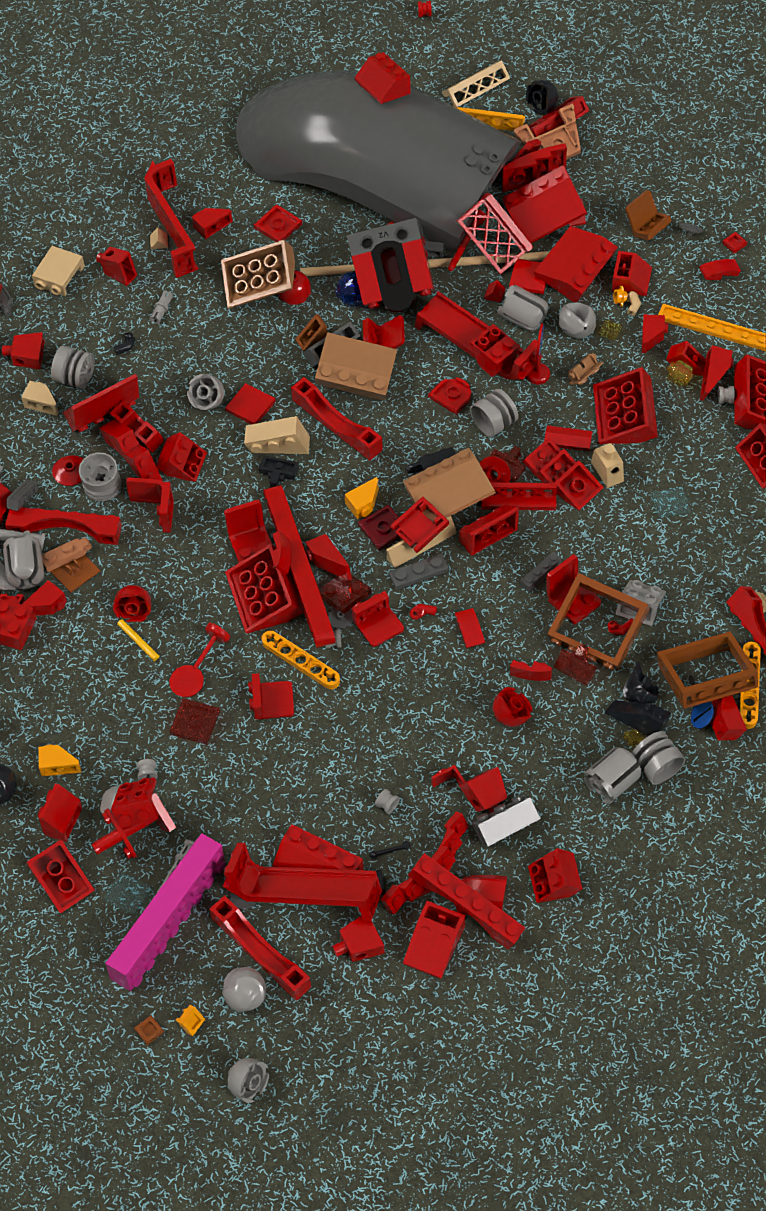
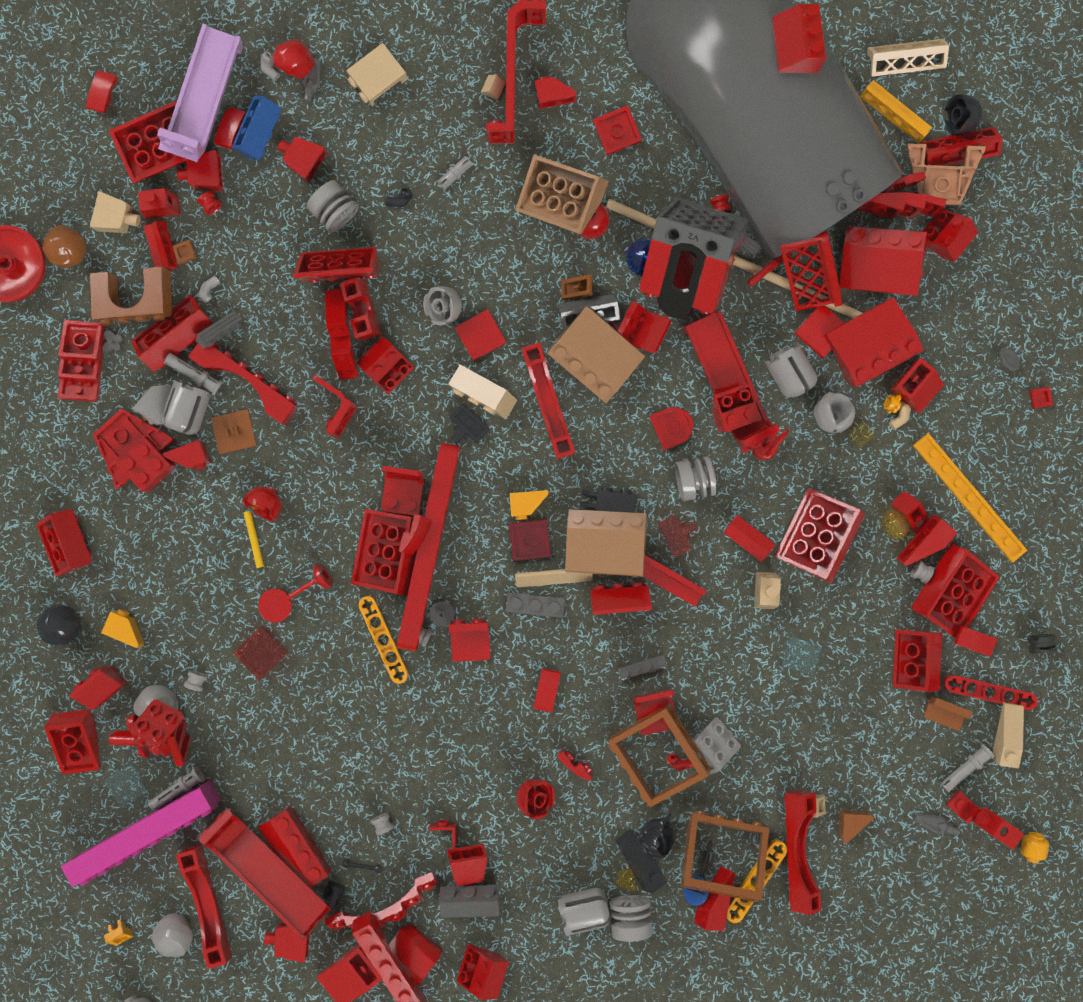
camera: 25 degrees right, 30 degrees up
tan slope [21,381,59,416] -> none
nougat hinge [42,538,92,572] -> none
red dish [52,455,83,486] -> none
light grey wheel [79,452,122,501] -> none
red torso [96,247,137,286] -> none
dark orange tile [134,1015,164,1045] -> none
red bracket [248,673,294,720] -> none
red slope [305,534,352,580] -> none
clear red plate [319,575,372,614] -> none
red container [390,496,449,553] -> none
red arm [409,604,437,620] -> none
red dish [479,456,511,483] -> none
red slope [484,280,506,303] -> none
red slope [522,437,604,511] -> none
clear red hinge [554,644,597,686] -> none
medium nougat hinge [568,353,604,385] -> none
dark orange bracket [625,190,672,240] -> none
red slope [642,314,668,353] -> none
red slope [699,259,741,280] -> none
none -> red slope [922,209,978,262]

